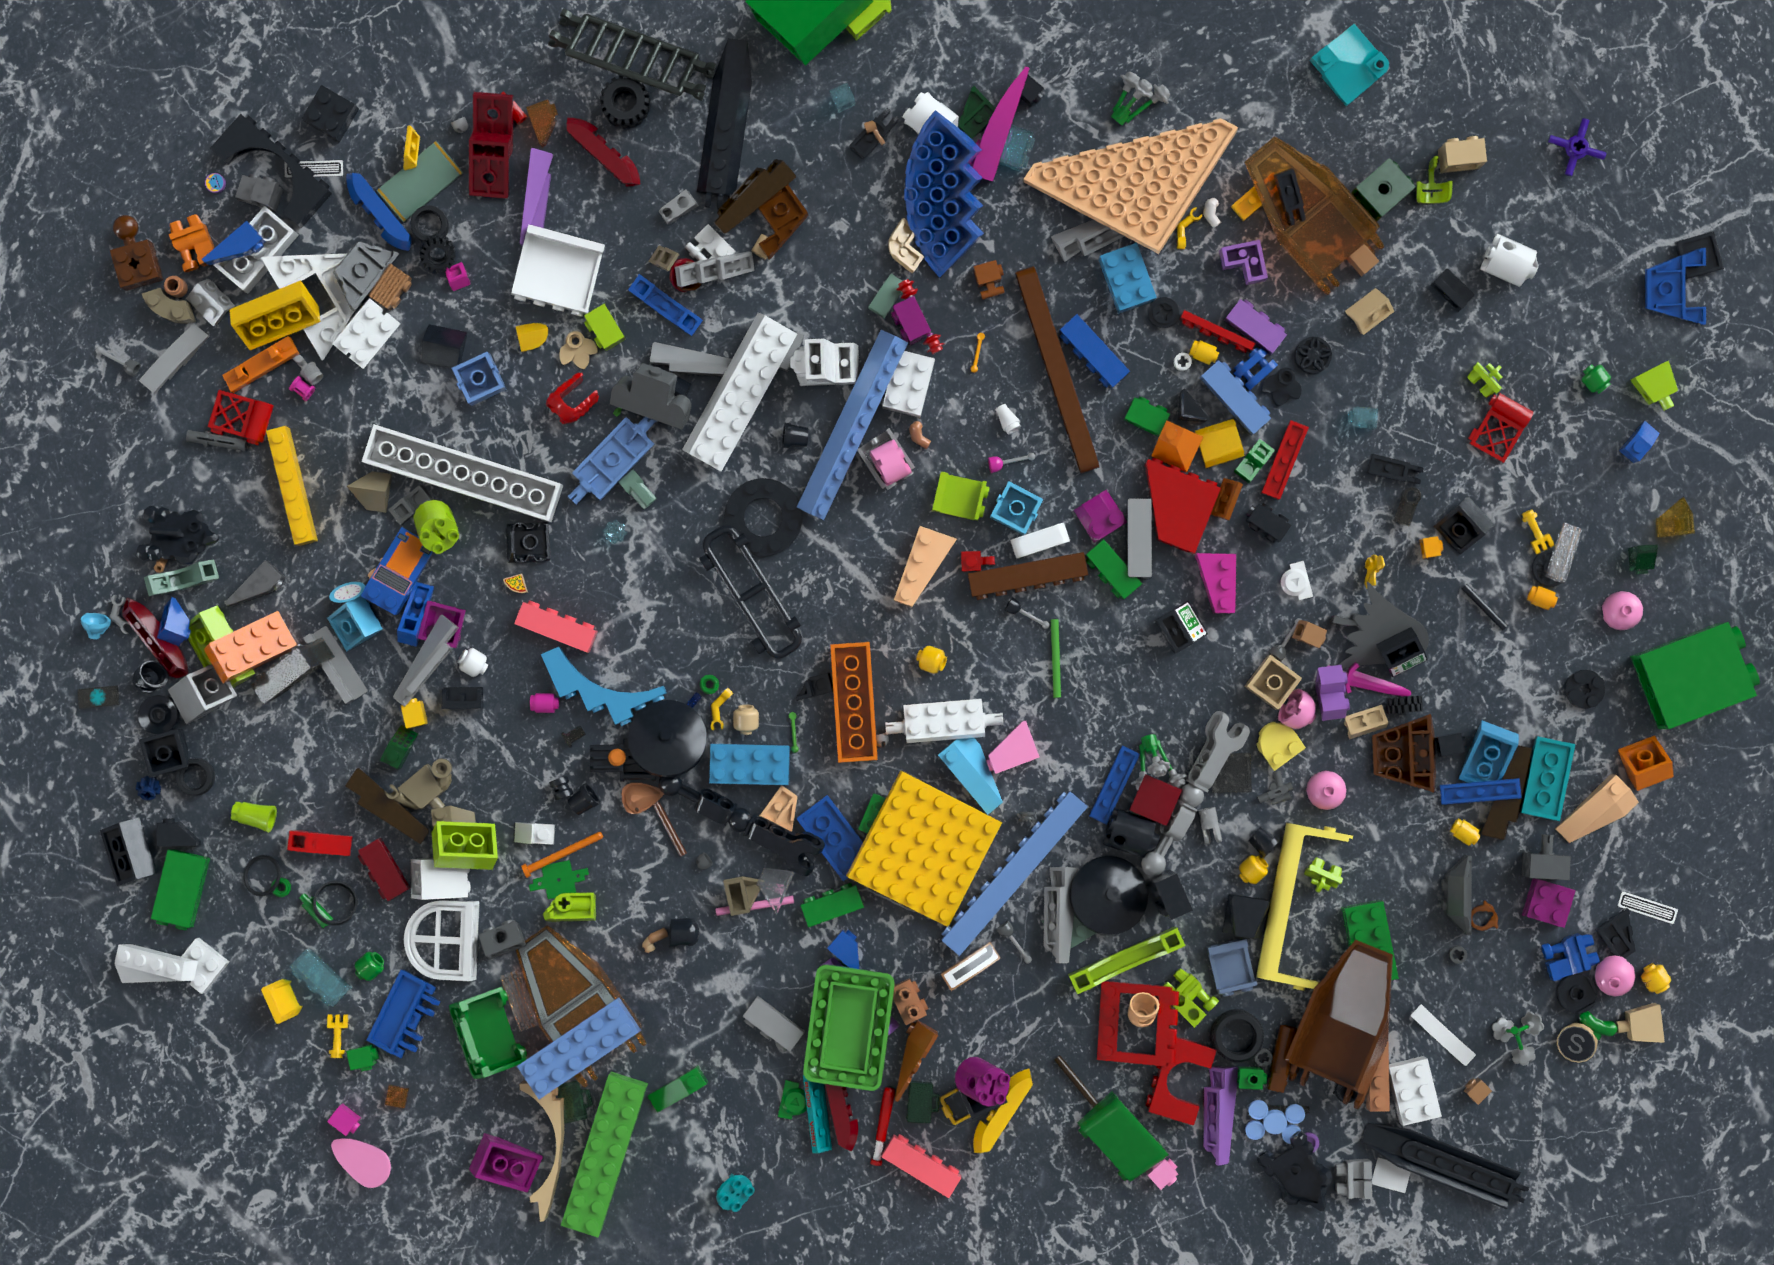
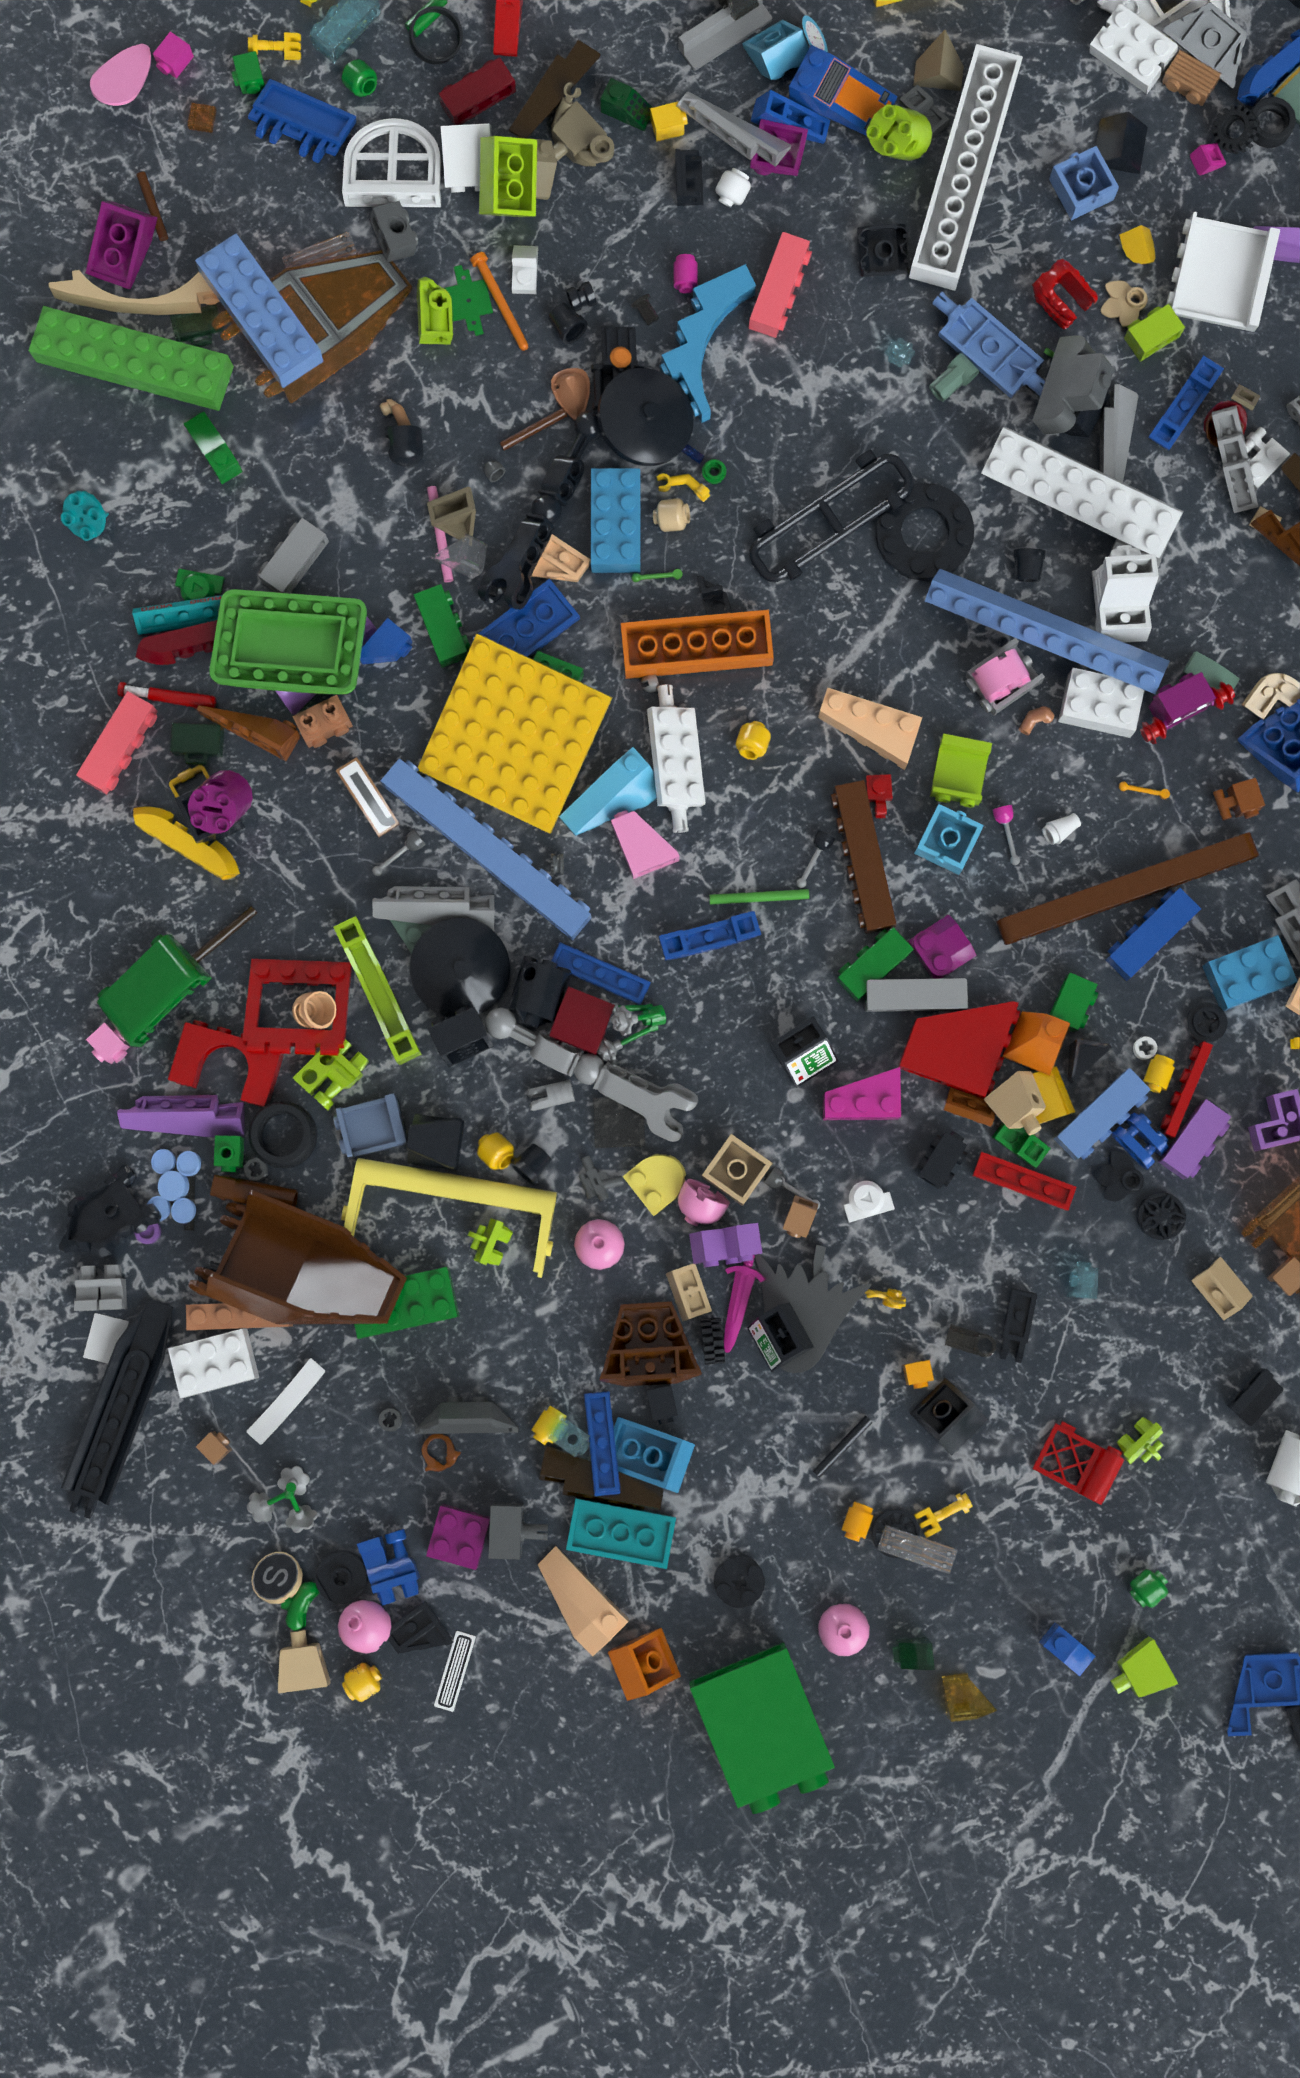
camera: 90 degrees right, 5 degrees down
green windscreen [449,987,527,1079] -> none
tile [503,574,528,593] -> none
white beam [1010,523,1070,559] -> none
none -> reddish brown bar [137,171,169,241]
none -> clear light blue brick [548,1417,590,1457]
none -> blue slope [658,911,761,961]
none -> tan torso [984,1071,1046,1135]

